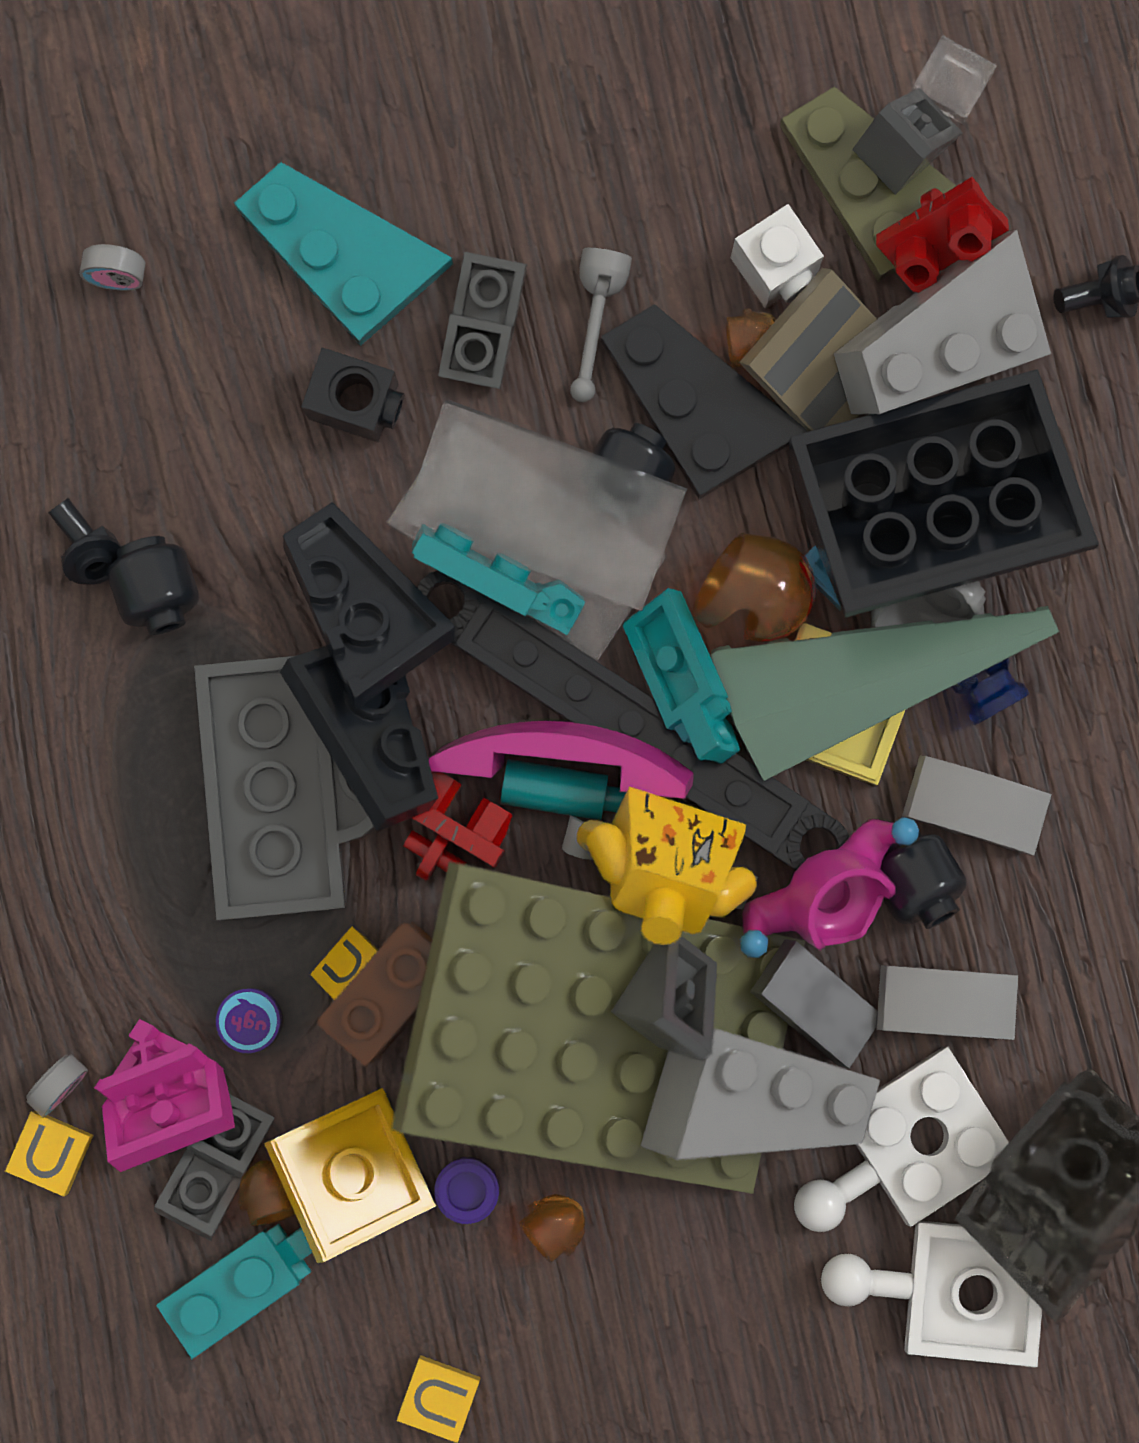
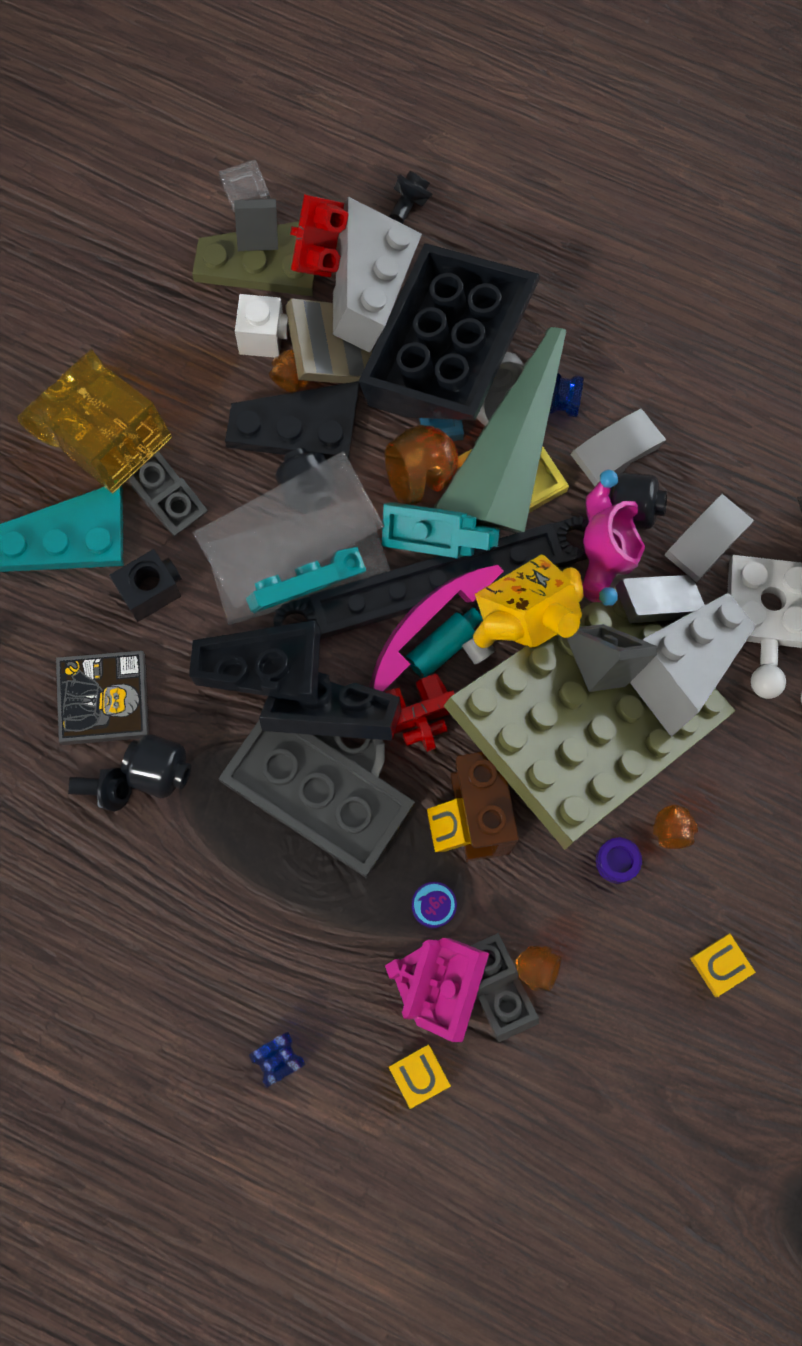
camera: 55 degrees left, 10 degrees down
light grey tile [26,1054,88,1118] -> none
teal hinge [156,1224,312,1359] -> none
yellow tile [264,1088,436,1263] -> none
light grey hinge [570,248,632,402] -> none
none -> clear yellow piece [17,348,172,494]
none -> tile [56,651,149,745]

